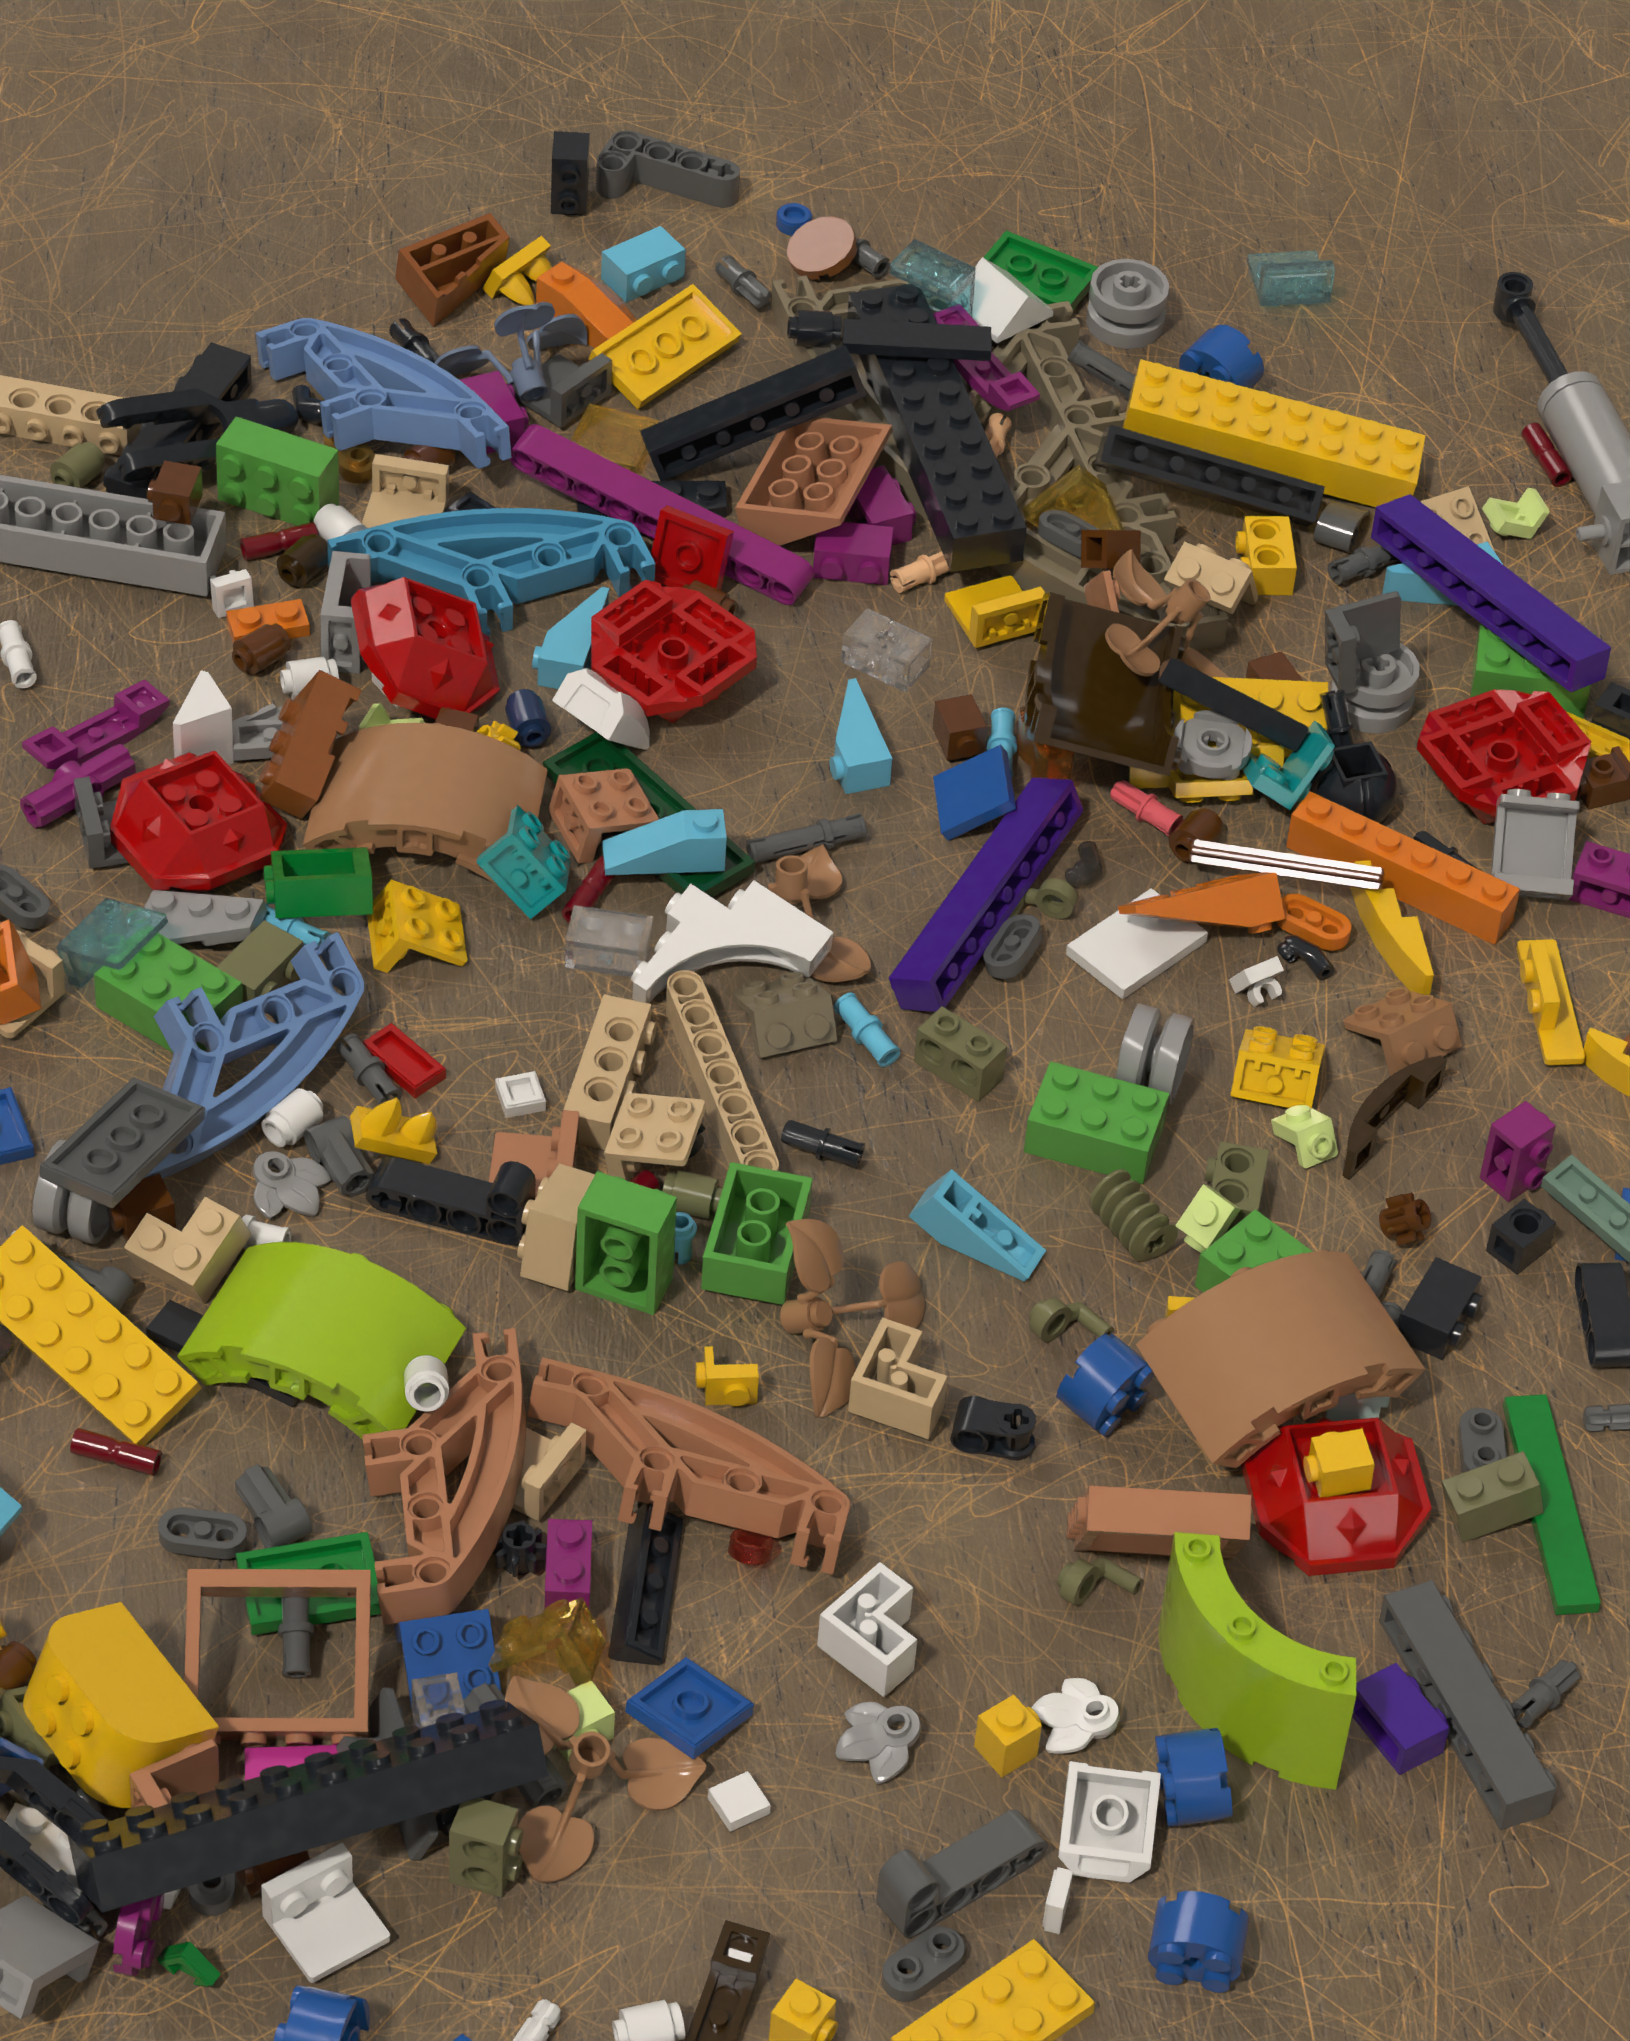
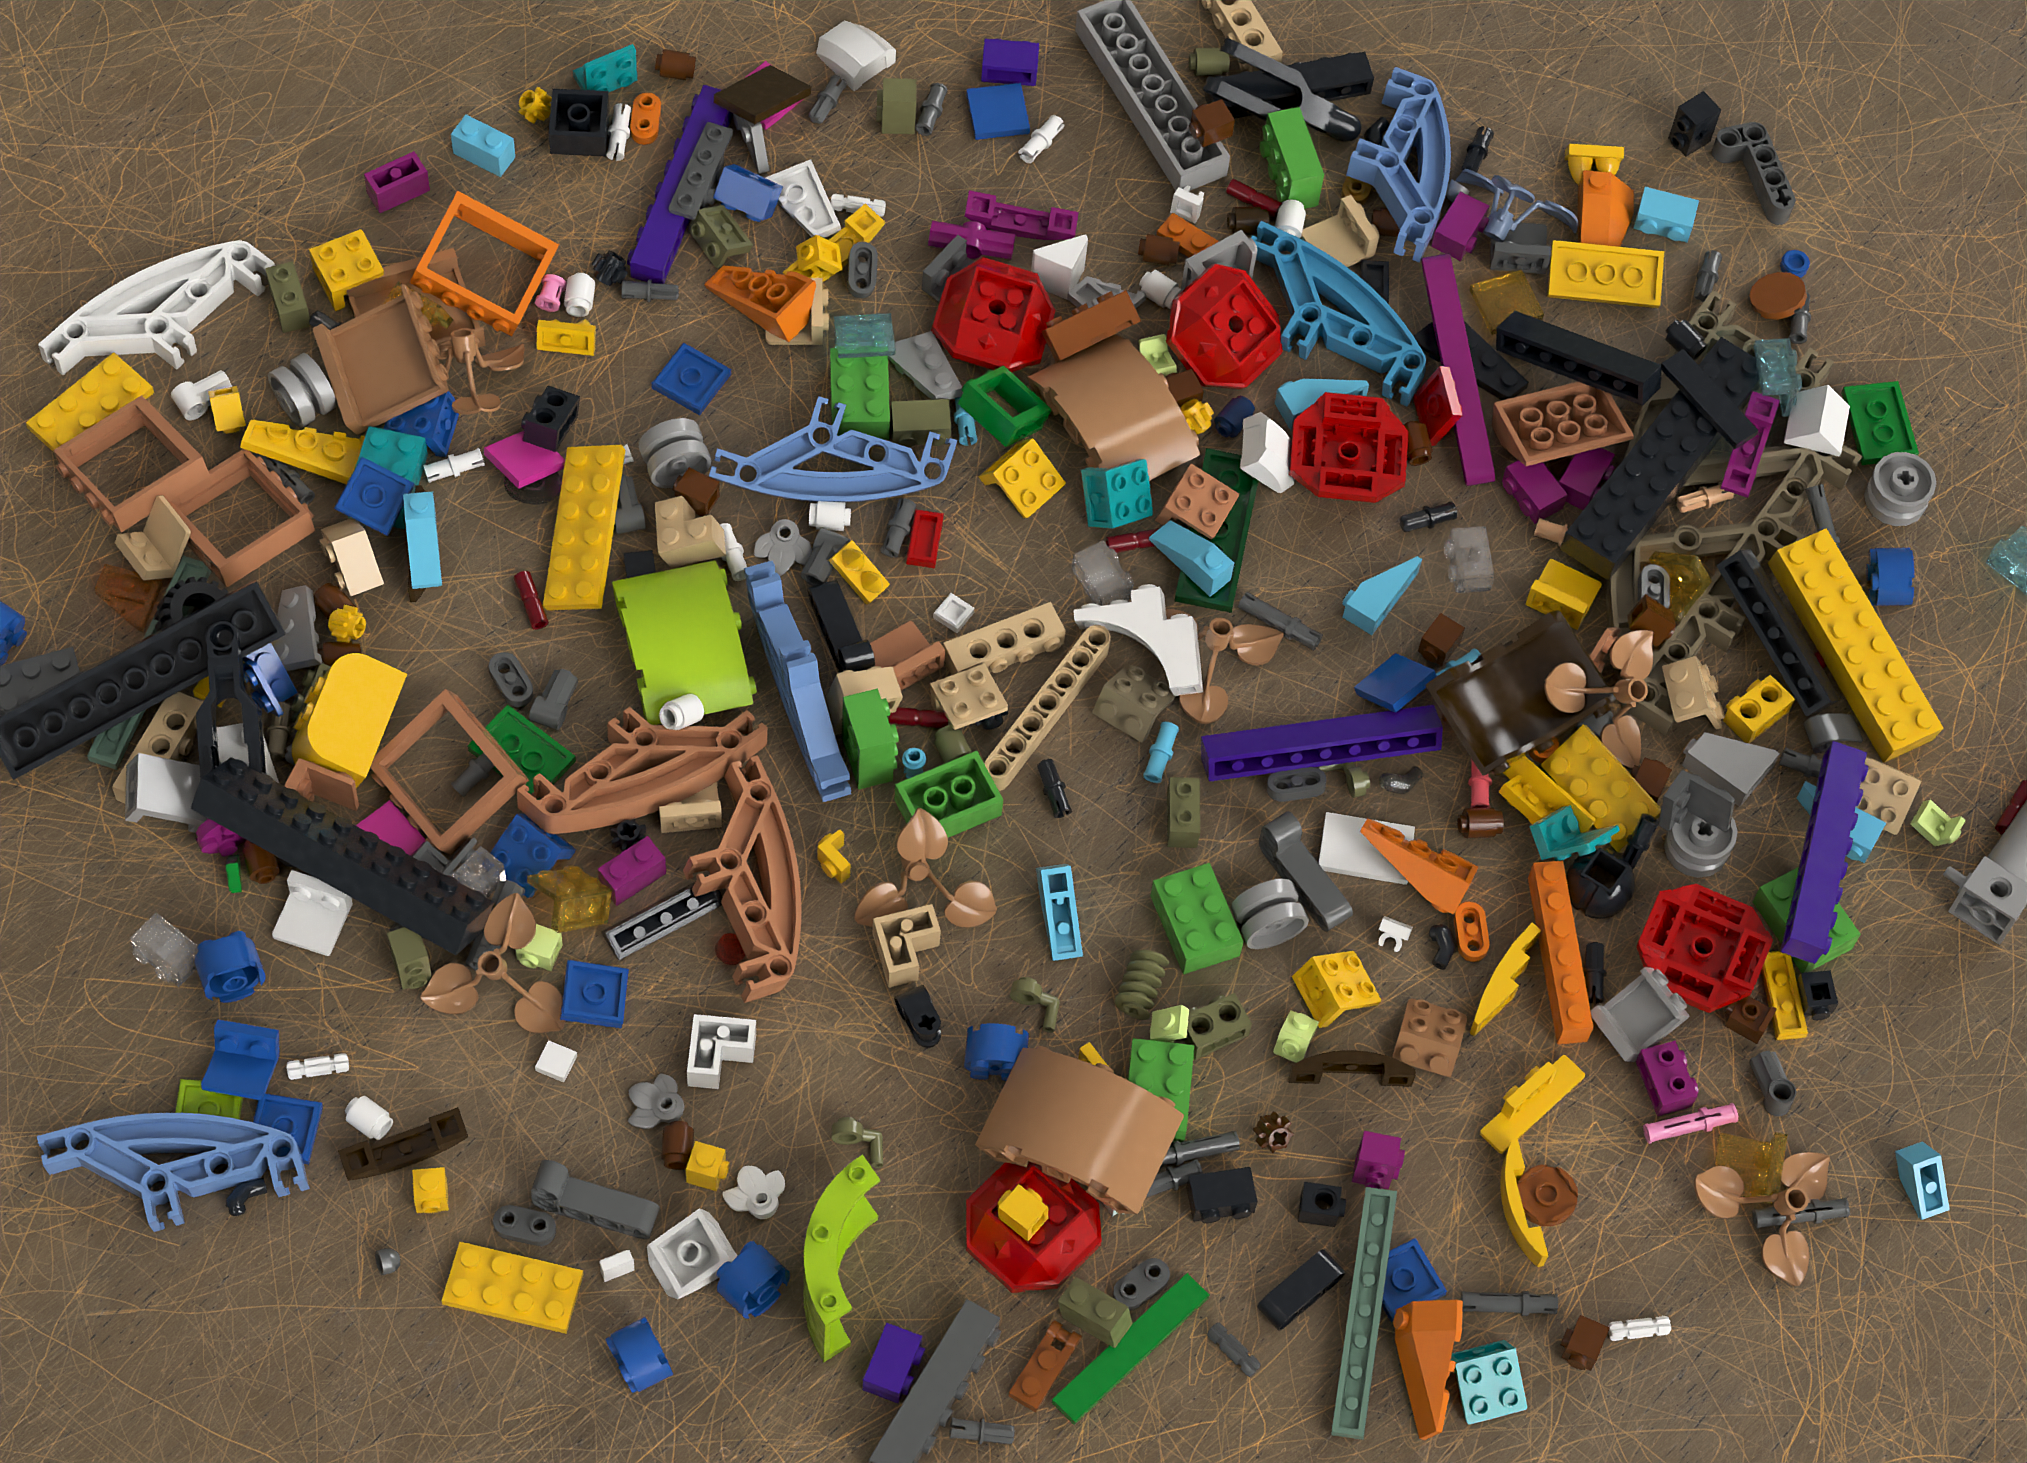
camera: 50 degrees right, 15 degrees up
dark grey tile [40,1077,205,1209] -> none
dark orange wedge [395,213,510,327] -> none
nougat window [1066,1485,1251,1560] -> none
black slope [1158,658,1309,751] -> none
light grey plate [1174,710,1252,780] -> none
axle [1189,840,1385,891] -> none
none -> reddish brown brick [243,840,280,884]
none -> reddish brown brick [661,1121,694,1170]
none -> medium blue piece [744,561,852,802]
none -> dark orange plate [1008,1320,1082,1413]
none -> dark grey beam [1259,811,1353,932]
none -> black axle [1399,501,1457,532]
none -> light grey slope [1682,732,1780,807]

